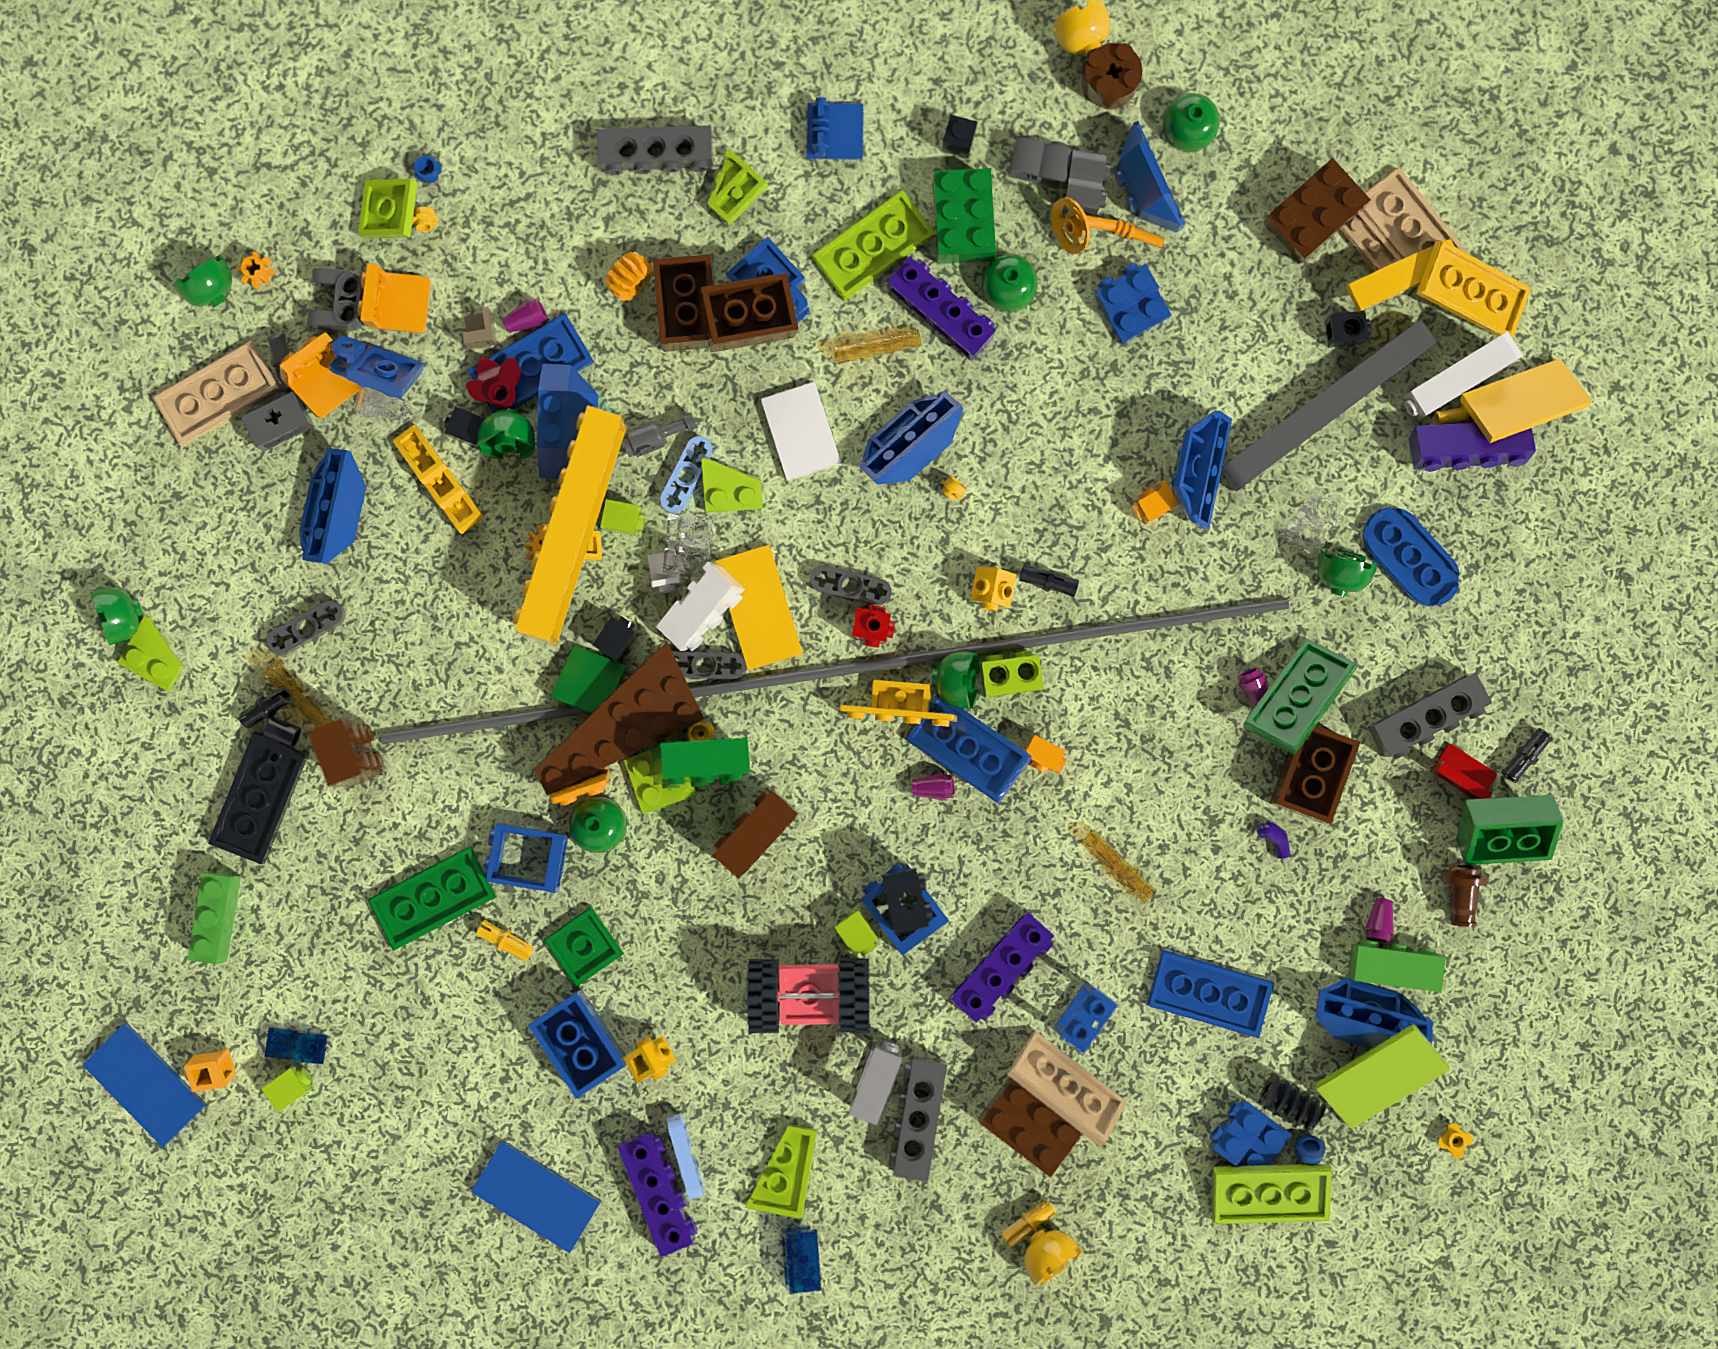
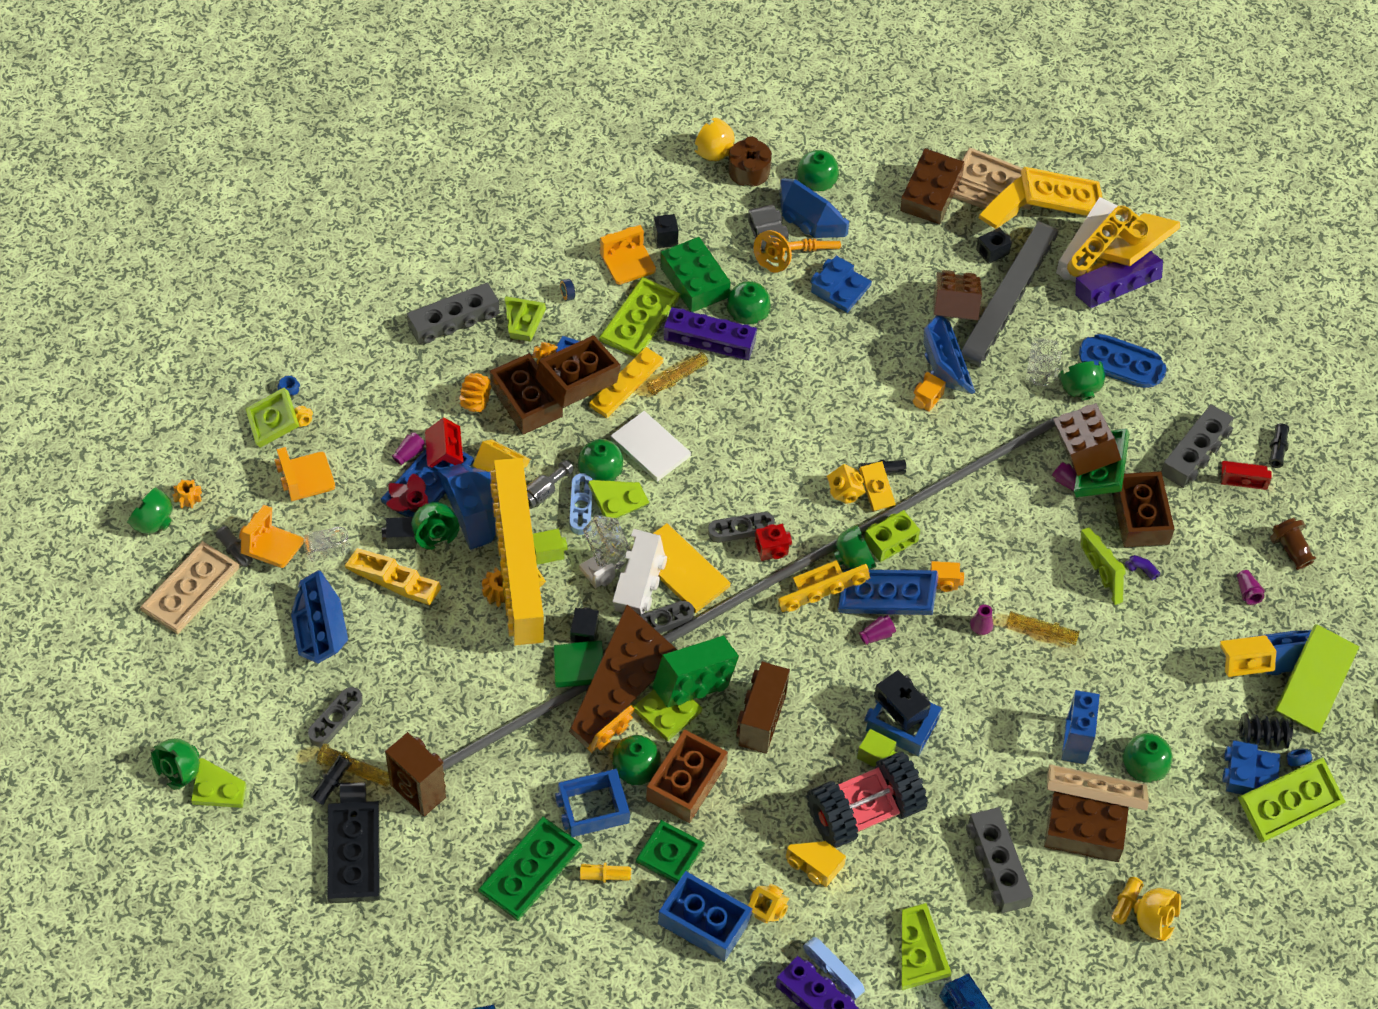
camera: 30 degrees left, 30 degrees down
bright green brick [188,872,241,964] -> none
dark grey brick [241,391,315,452] -> none
dark grey piece [307,268,364,331] -> none
blue plate [329,336,424,399] -> none
dark tan panel [463,307,497,350] -> none
blue hinge [806,97,864,160] -> none
light grey window [849,1038,903,1126] -> none
blue wedge [859,391,964,485] -> none
yellow plate [941,475,967,501] -> none
dark purple brick [949,911,1054,1023] -> none
dark grey brick [1008,135,1073,188] -> none
blue tile [1146,949,1275,1038] -> none
bright green brick [1348,939,1446,993] -> none
green brick [1456,795,1564,865] -> none
none -> red panel [425,417,463,468]
none -> yellow panel [473,439,530,472]
none -> light orange gear [532,342,558,364]
none -> dark blue tile [560,278,575,301]
none -> green cylinder [578,439,623,481]
none -> yellow plate [589,347,664,418]
none -> light orange bracket [600,225,656,285]
none -> dark orange brick [646,729,728,823]
none -> yellow slope [786,841,846,887]
none -> yellow plate [859,461,896,512]
none -> reddish brown brick [933,270,982,320]
none -> magenta cone [970,604,994,635]
none -> reddish brown brick [1053,403,1121,476]
none -> yellow beam [1067,205,1149,277]
none -> lime wing [1081,527,1126,605]
none -> green cylinder [1122,733,1173,783]
none -> yellow panel [1220,635,1276,677]

